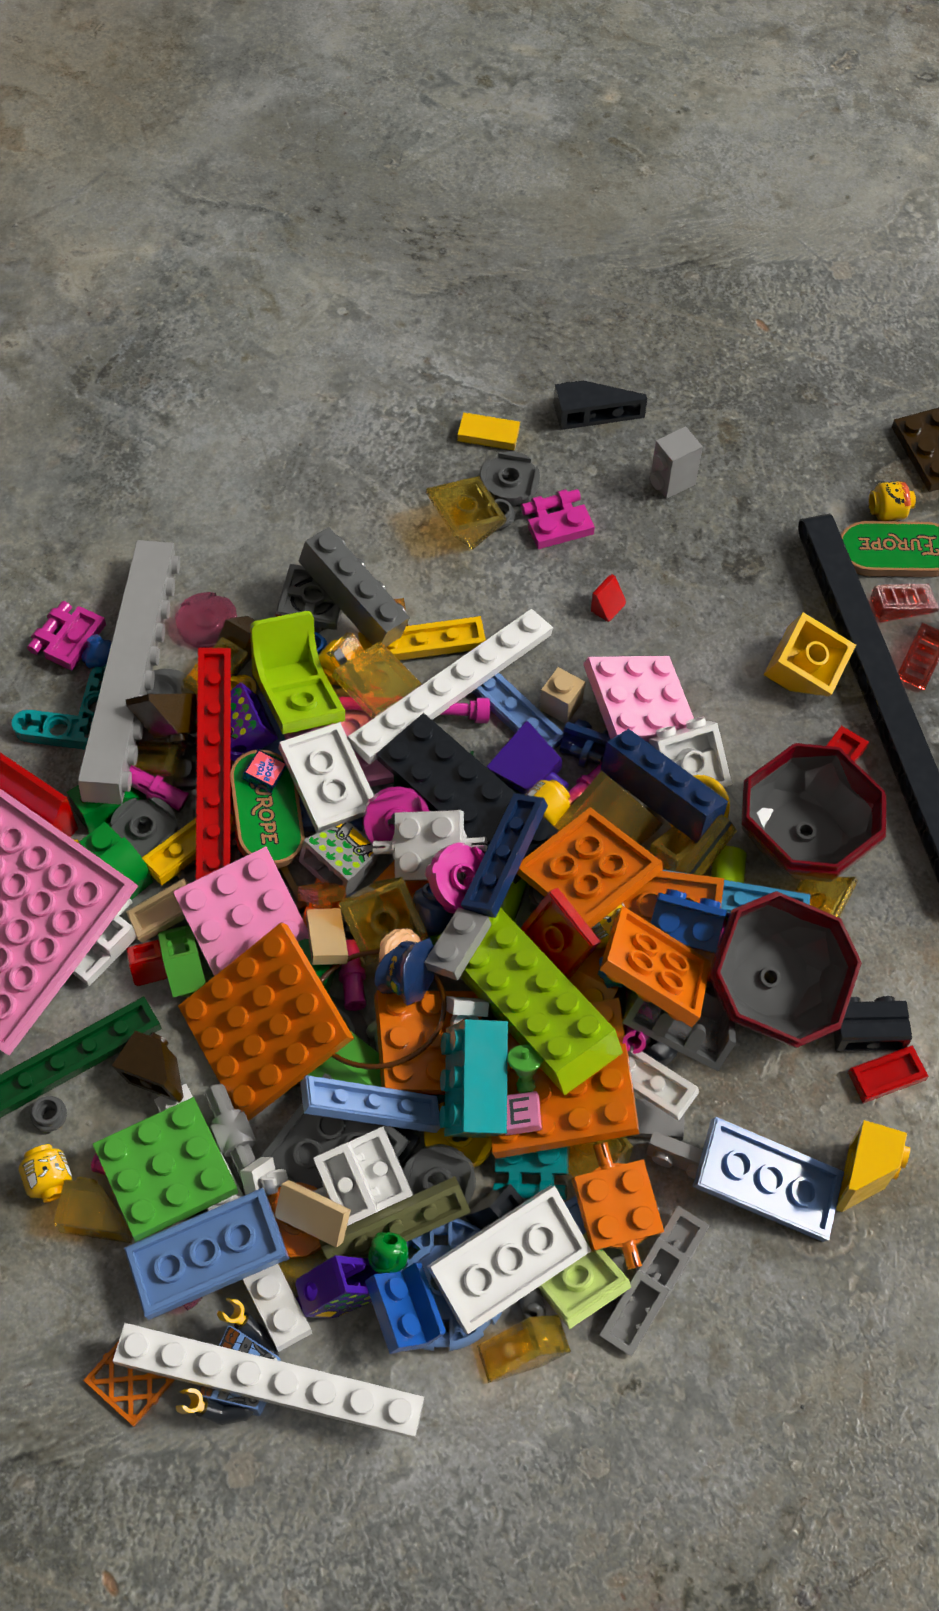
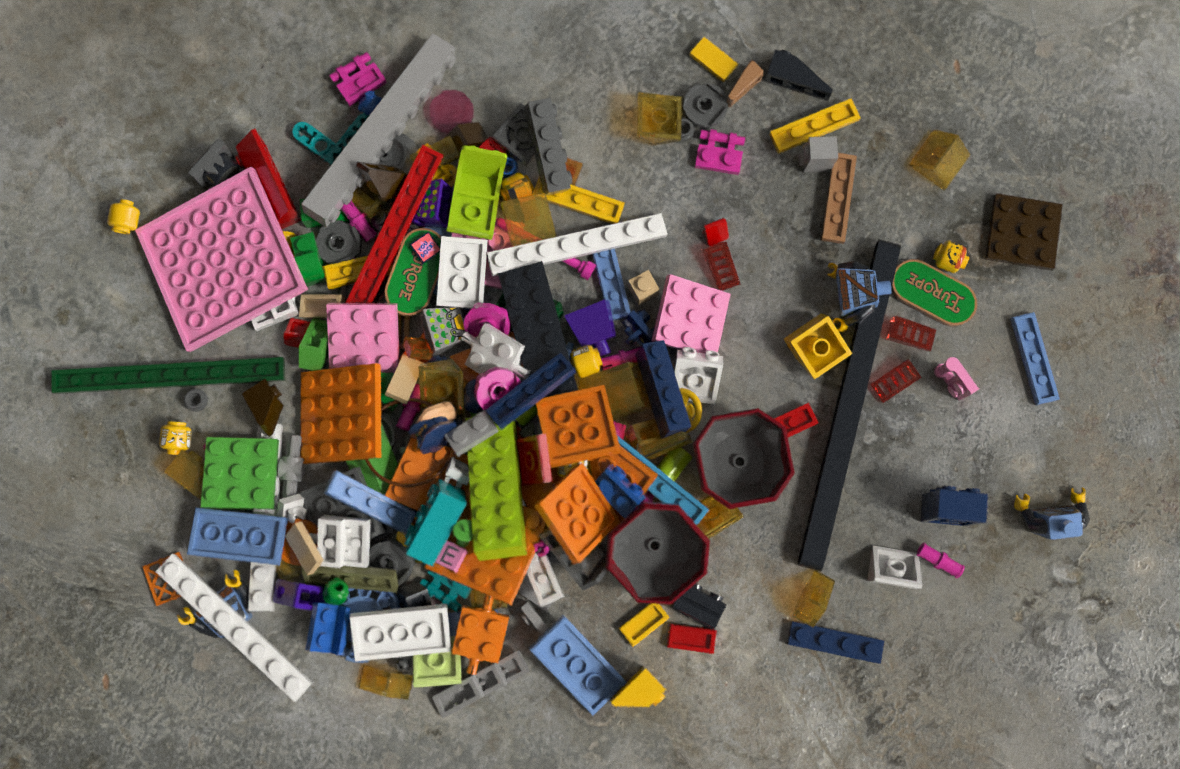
camera: 25 degrees right, 20 degrees up
none -> yellow tile [619,603,670,647]
none -> clear red slope [702,242,741,291]
none -> medium nougat slope [727,60,763,107]
none -> yellow plate [769,98,861,154]
none -> medium nougat plate [821,153,857,244]
none -> torso [827,261,891,332]
none -> clear yellow slope [908,130,970,191]

